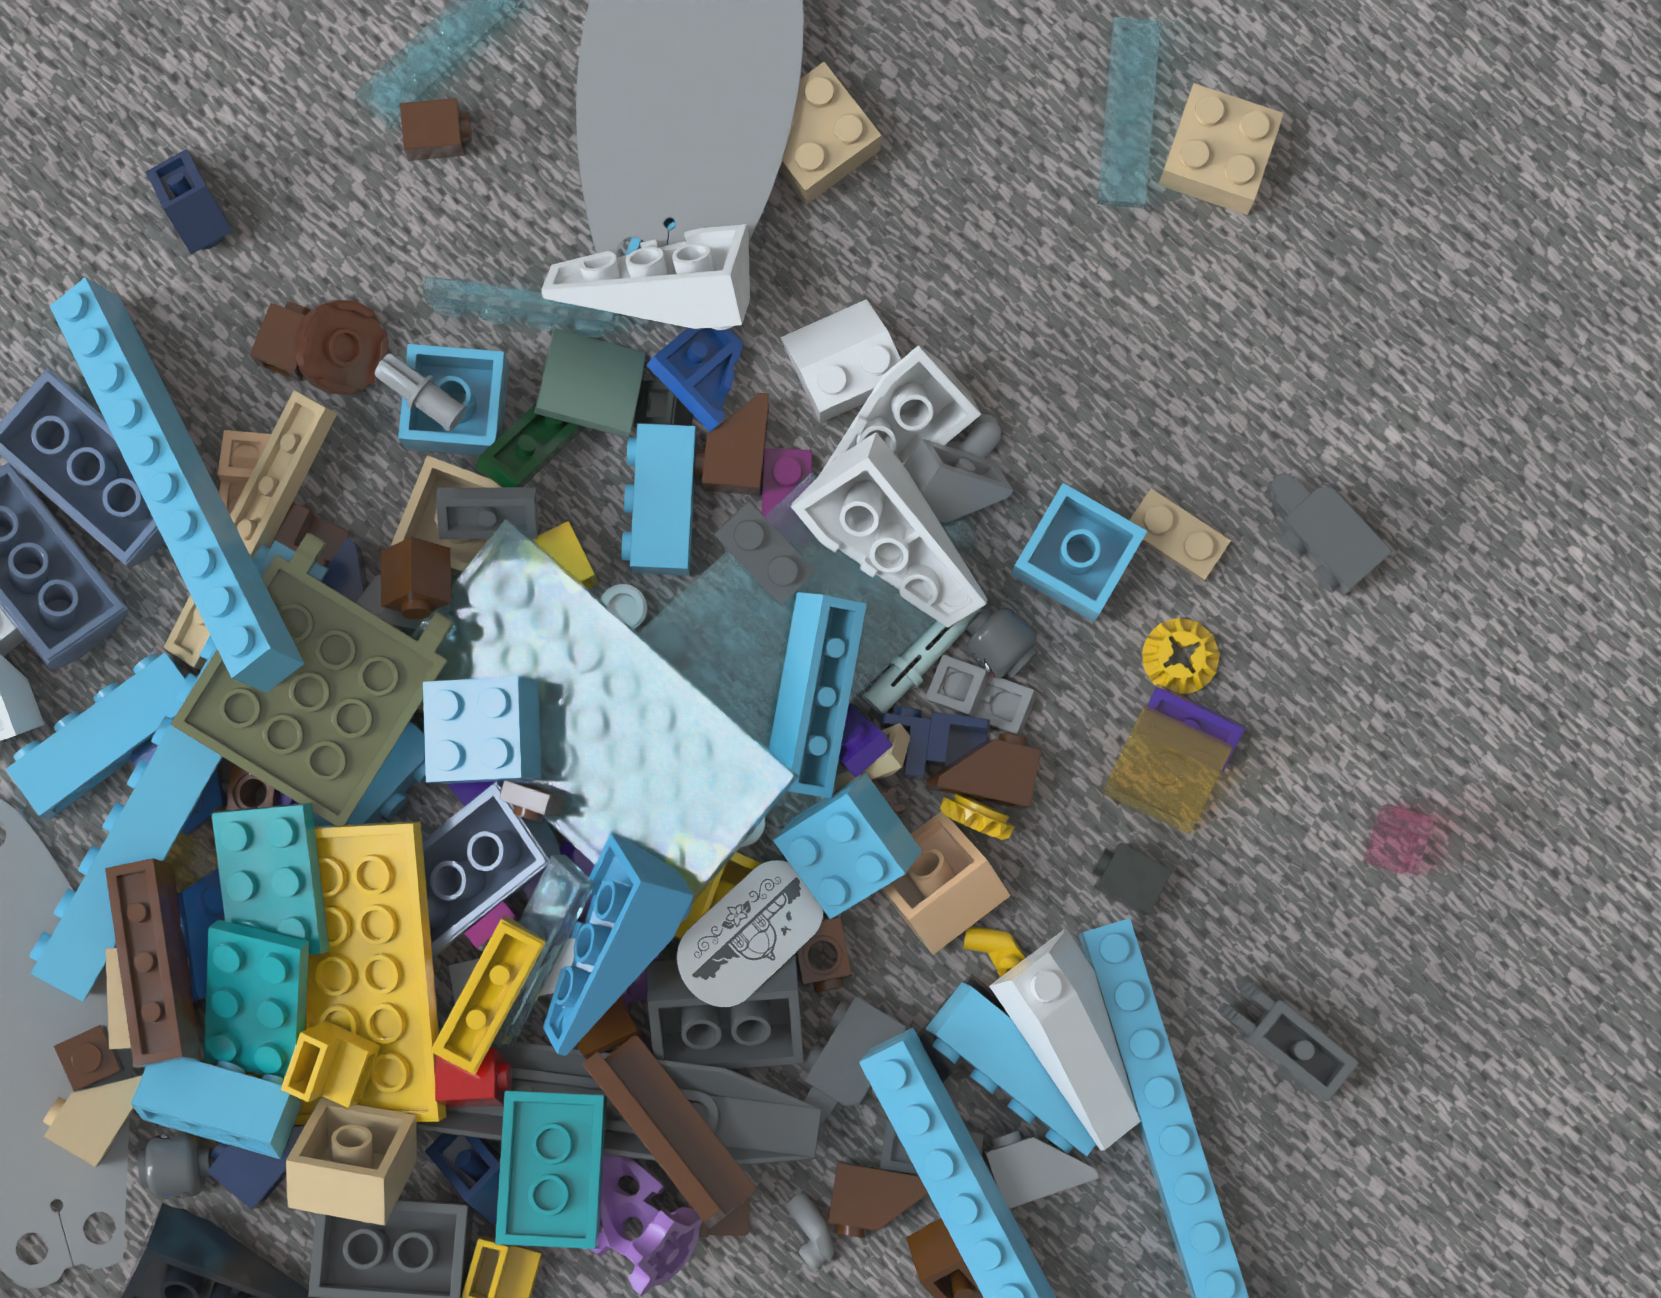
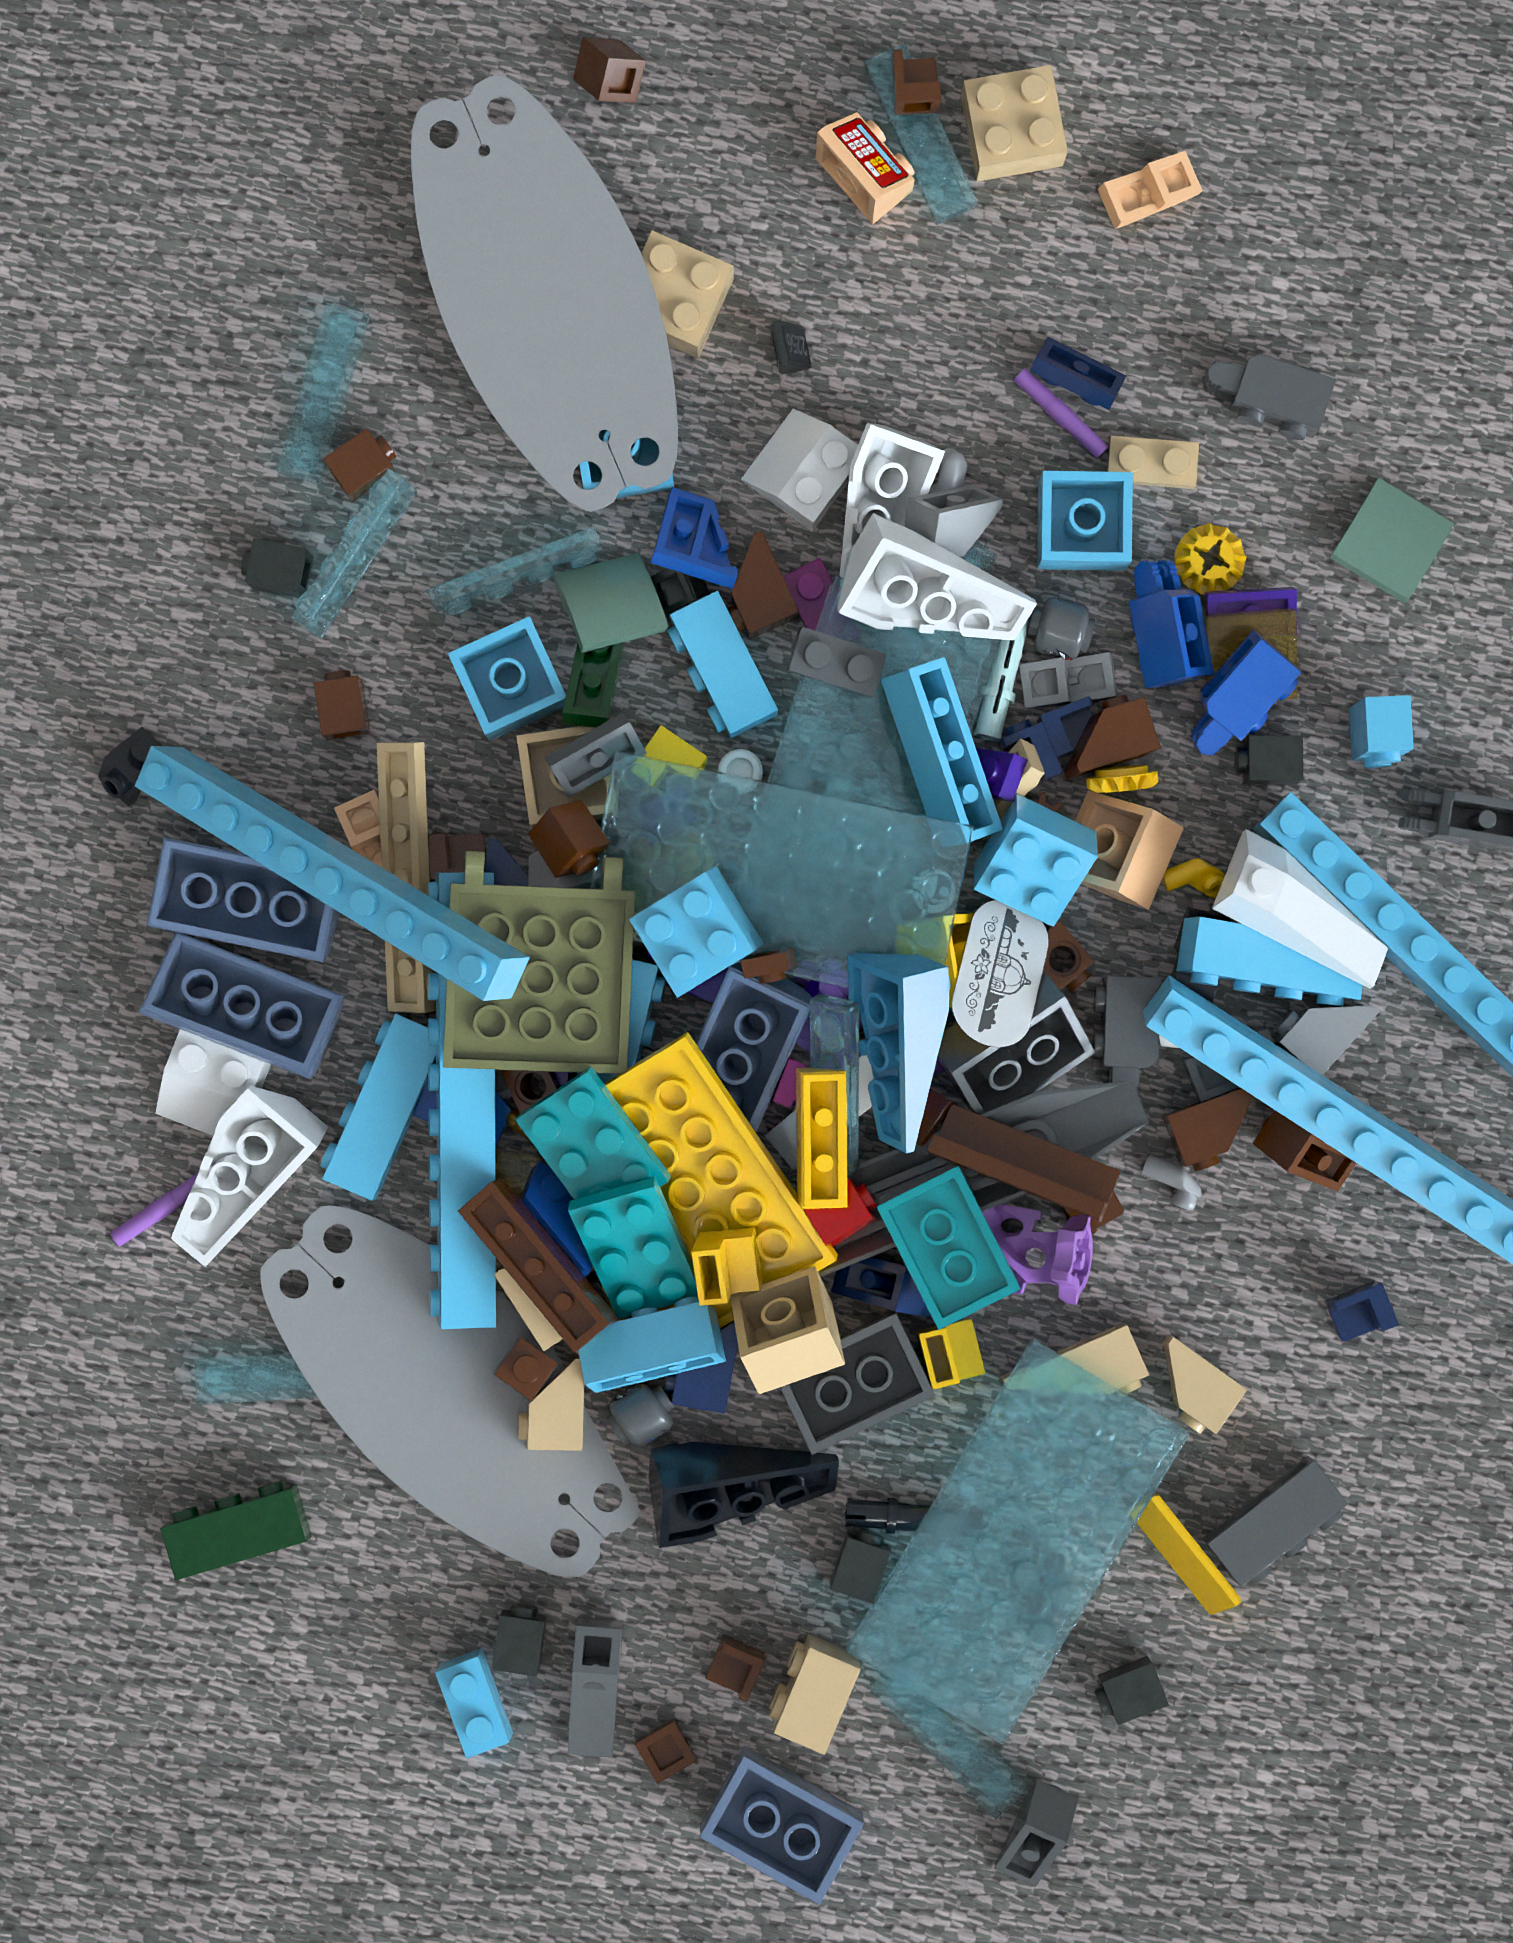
camera: 30 degrees left, 5 degrees up
dark blue slope [146,149,233,254] -> none
copper tile [295,300,389,395] -> none
light grey axle [374,353,467,432] -> none
white wedge [541,224,750,330] -> none
clear pink panel [1364,803,1434,877] -> none
none -> black bracket [98,727,162,807]
none -> pearl dark grey brick [241,538,314,599]
none -> clear light blue plate [291,468,417,639]
none -> slope [771,321,812,375]
none -> light nougat slope [816,112,915,225]
none -> reddish brown panel [891,49,941,115]
none -> medium lavender piece [1014,368,1109,459]
none -> dark blue plate [1030,336,1126,410]
none -> light nougat slope [1097,151,1202,229]
none -> blue hinge [1129,560,1214,688]
none -> hinge [1190,629,1301,756]
none -> sand green slope [1330,477,1454,604]
none -> medium azure brick [1349,695,1414,769]

